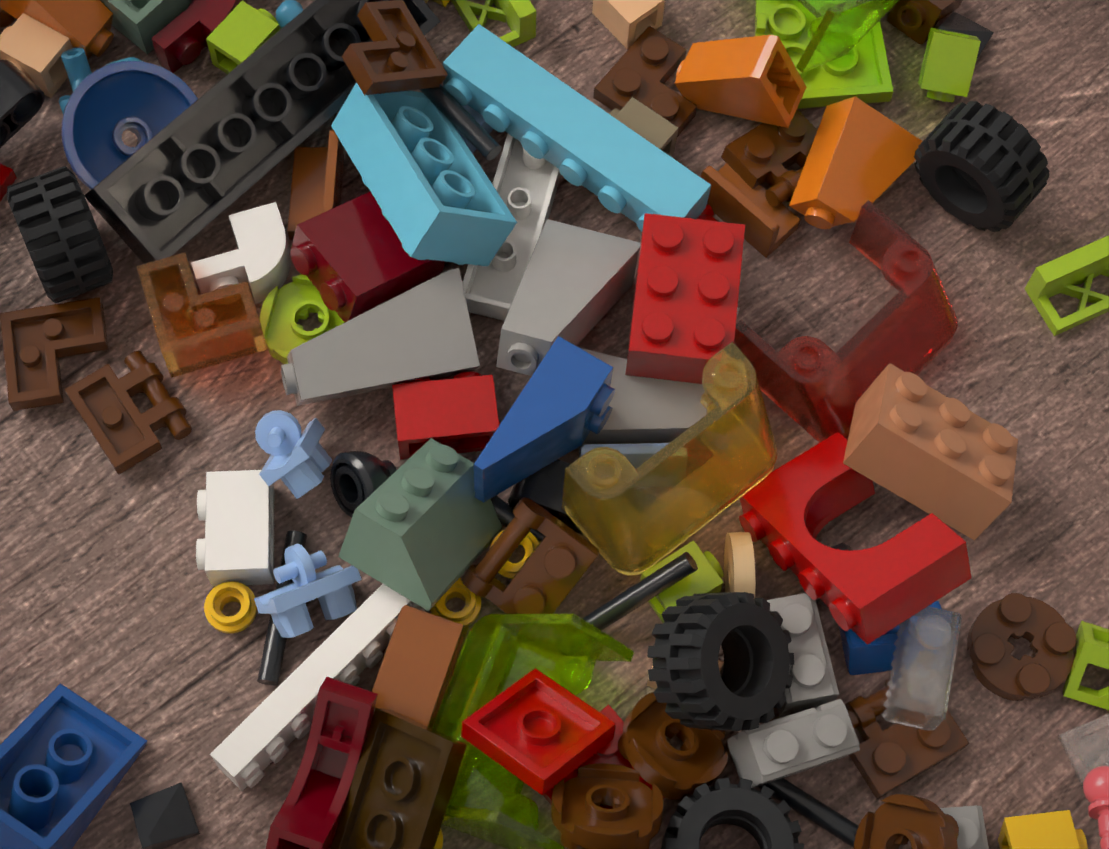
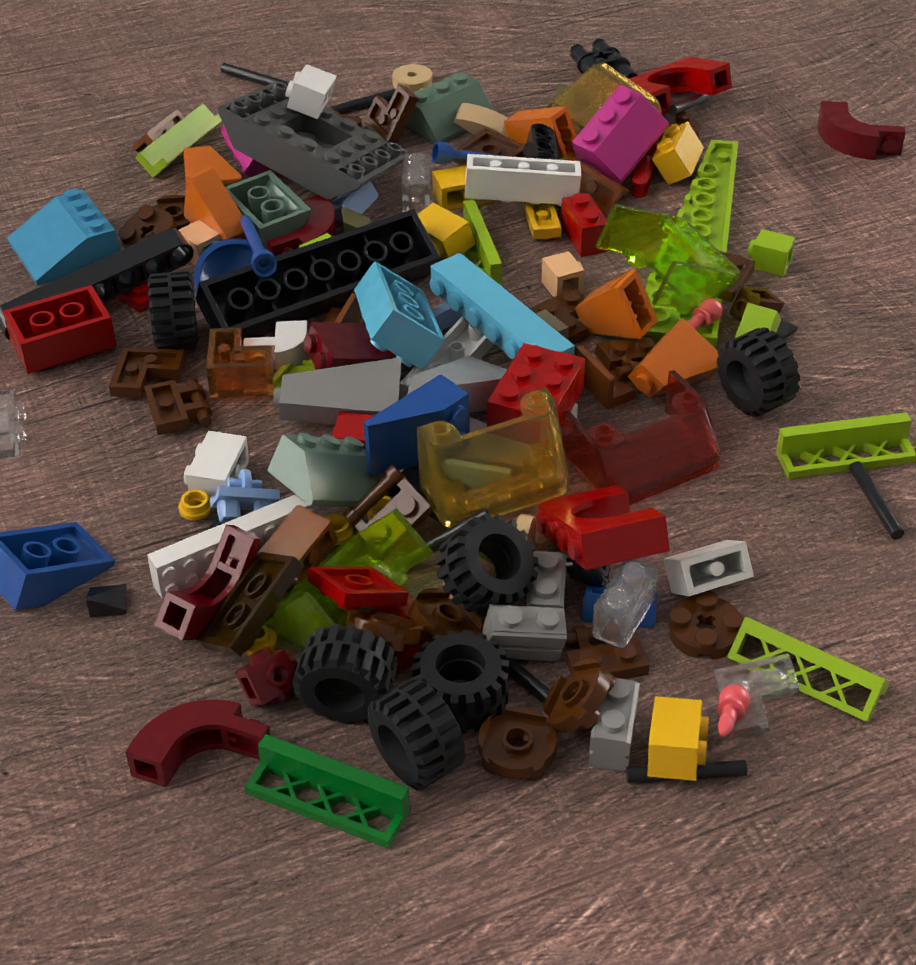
camera: 20 degrees right, 25 degrees down
light blue hips [255,410,332,499] -> none
reddish brown plate [342,0,448,95] -> none
black bar [419,85,502,161] -> none
nougat brick [843,363,1018,541] -> none
none -> blue piece [240,215,277,277]
none -> white brick [663,540,754,596]
none -> coral bar [687,298,723,330]

